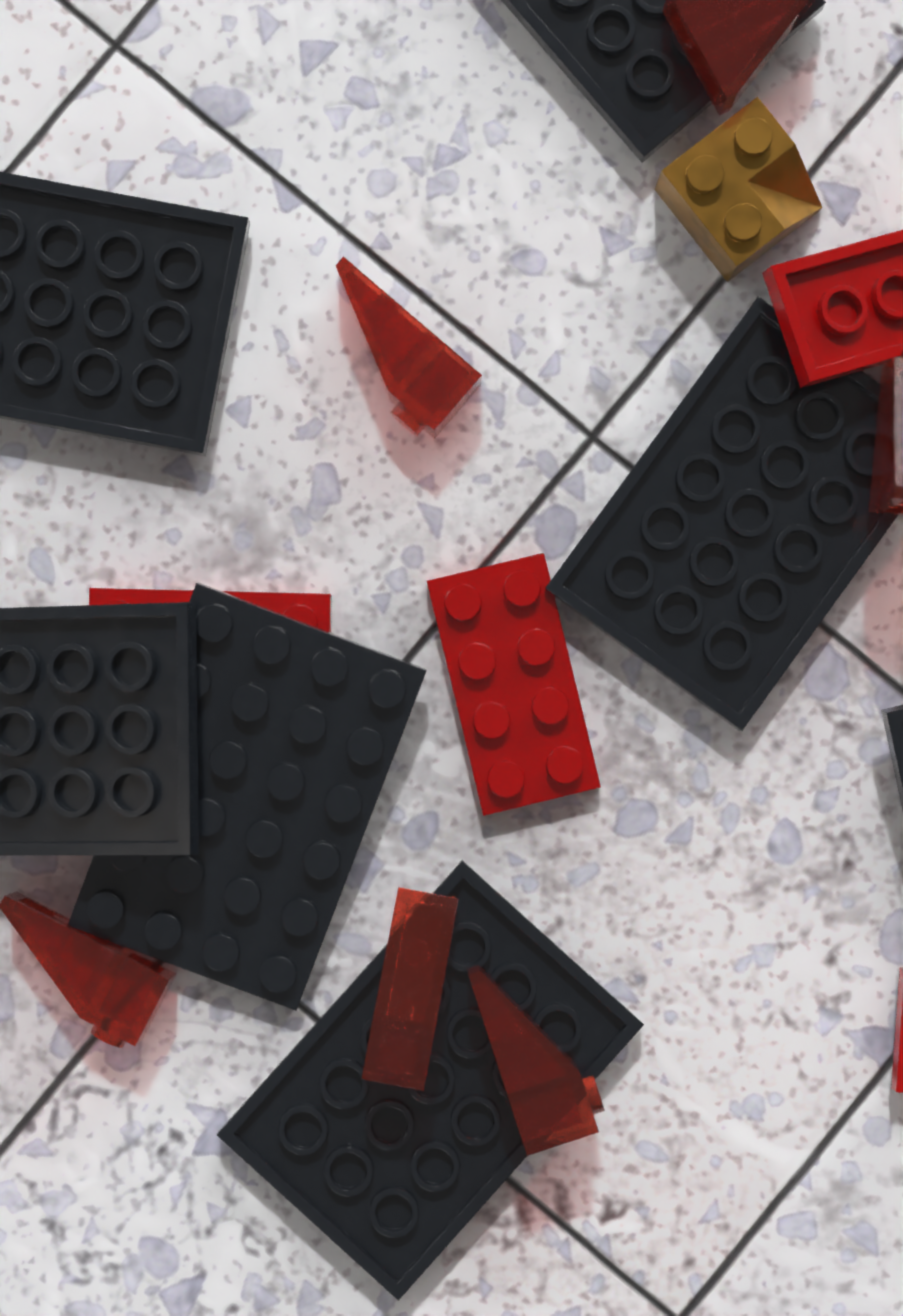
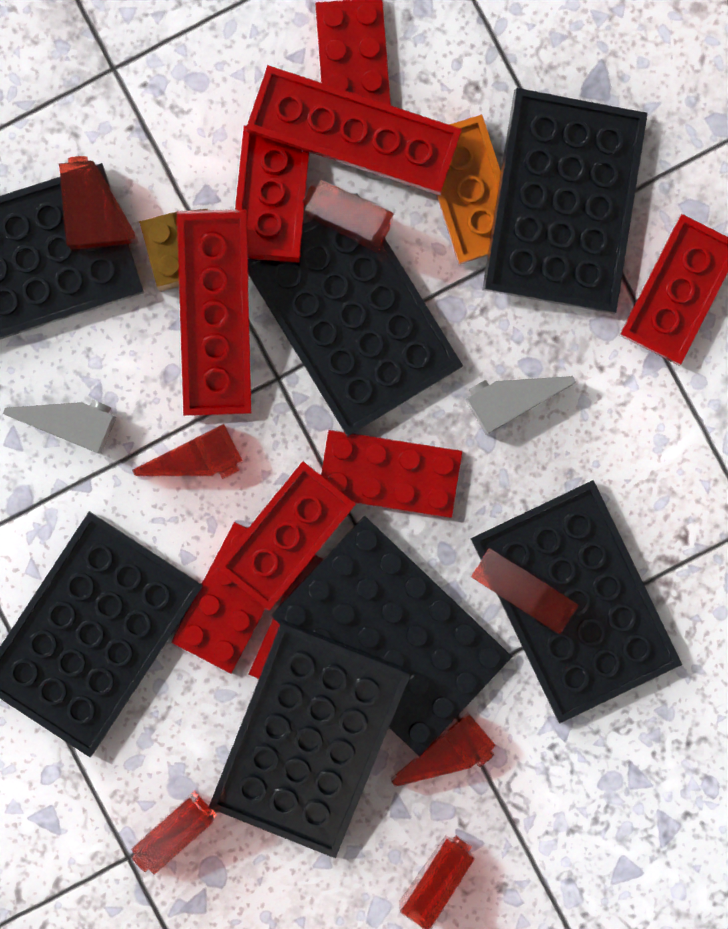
camera: 65 degrees left, 0 degrees up
clear red slope [467,965,605,1156] -> none
none -> light grey slope [3,400,117,454]
none -> red plate [171,522,266,674]
none -> red plate [177,209,251,416]
none -> red plate [216,461,356,611]
none -> light grey slope [465,376,576,435]

